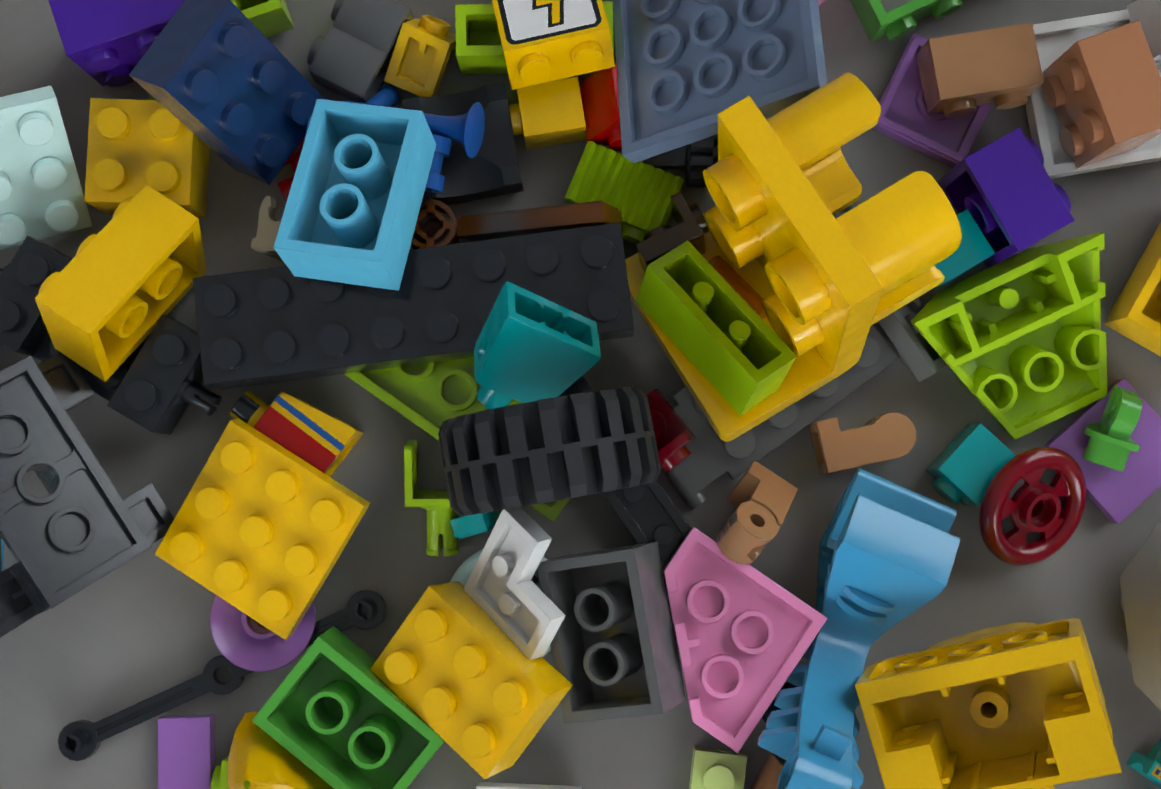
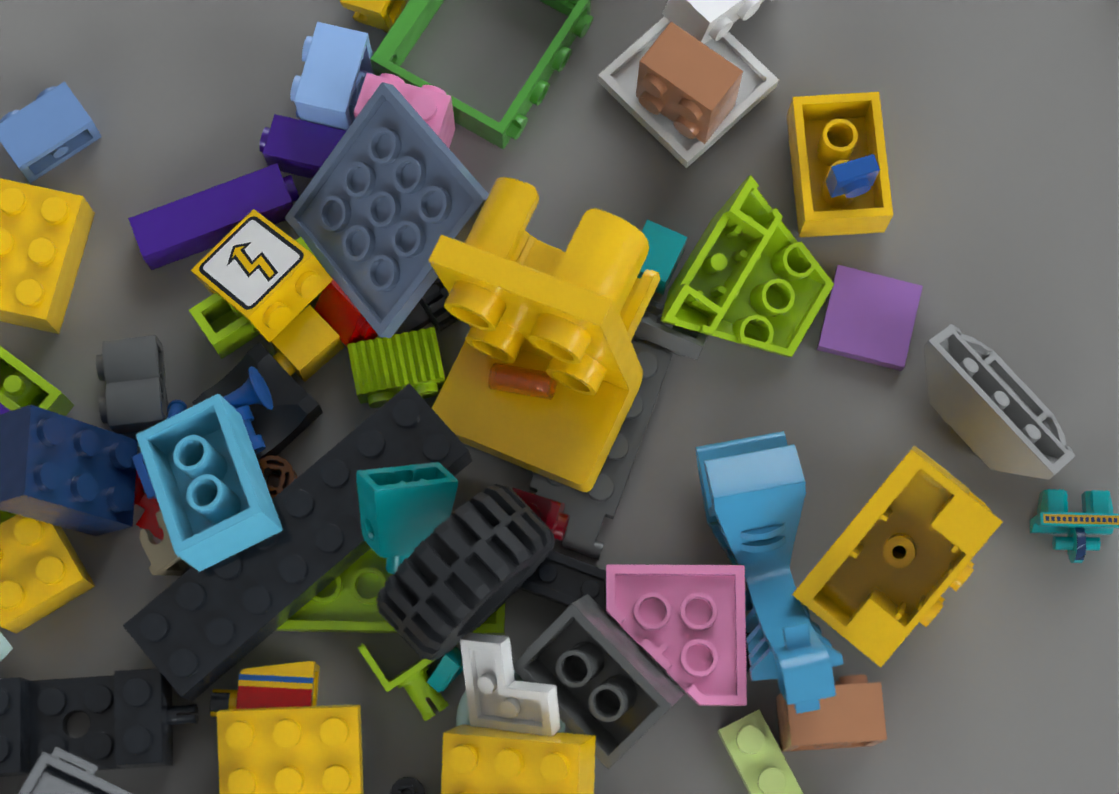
camera: 35 degrees left, 10 degrees down
yellow brick [35,184,207,382] -> none
yellow bracket [384,14,456,97] -> none
reddish brown tile [457,201,622,242] -> none
dark brown bracket [636,192,709,272] -> none
lime brick [636,241,797,416] -> none
medium nougat leg [716,460,798,565] -> none
medium nougat leg [808,413,917,474] -> none
medium lavender tile [871,33,992,168] -> none
medium nougat brick [916,22,1044,118] -> none
teal brick [926,423,1016,506] -> none
dark purple brick [937,127,1075,268] -> none
dark red plate [979,447,1086,566] -> none
bright green piece [1082,385,1142,472] -> none

